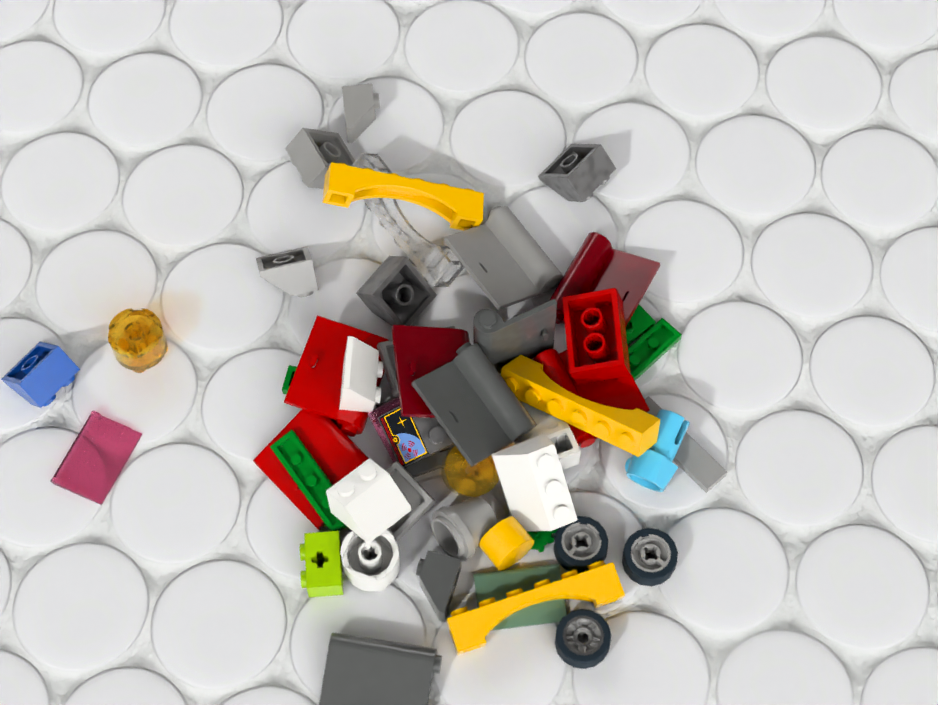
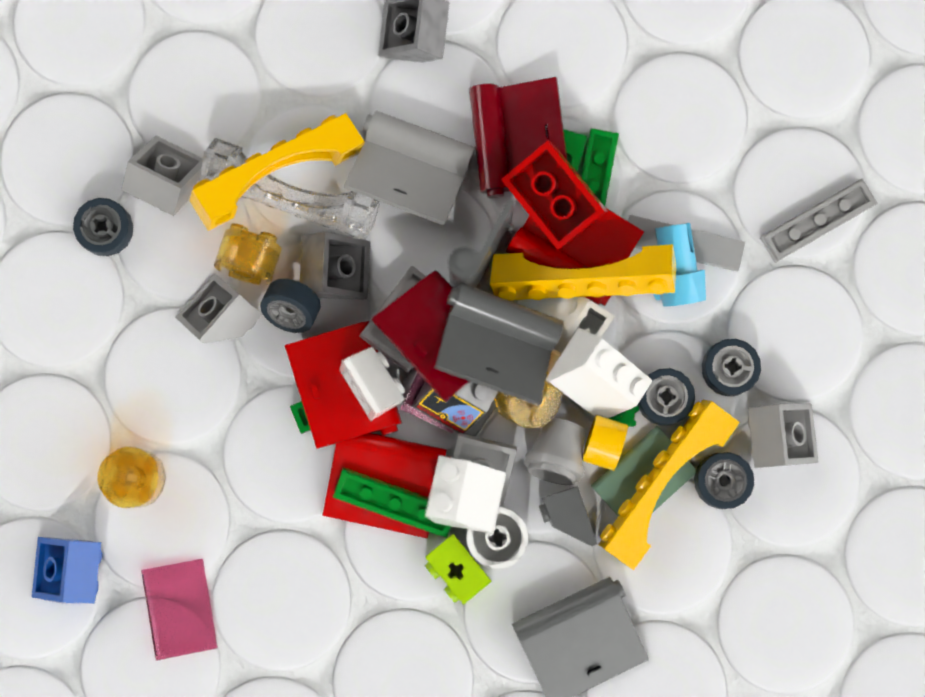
camera: 35 degrees left, 20 degrees up
light grey slope [342,84,380,143] -> none
none -> wheel [73,198,133,256]
none -> clear yellow brick [214,223,282,285]
none -> black wheel [260,278,321,333]
none -> light grey slope [748,403,818,468]
none -> light grey tile [760,178,877,263]

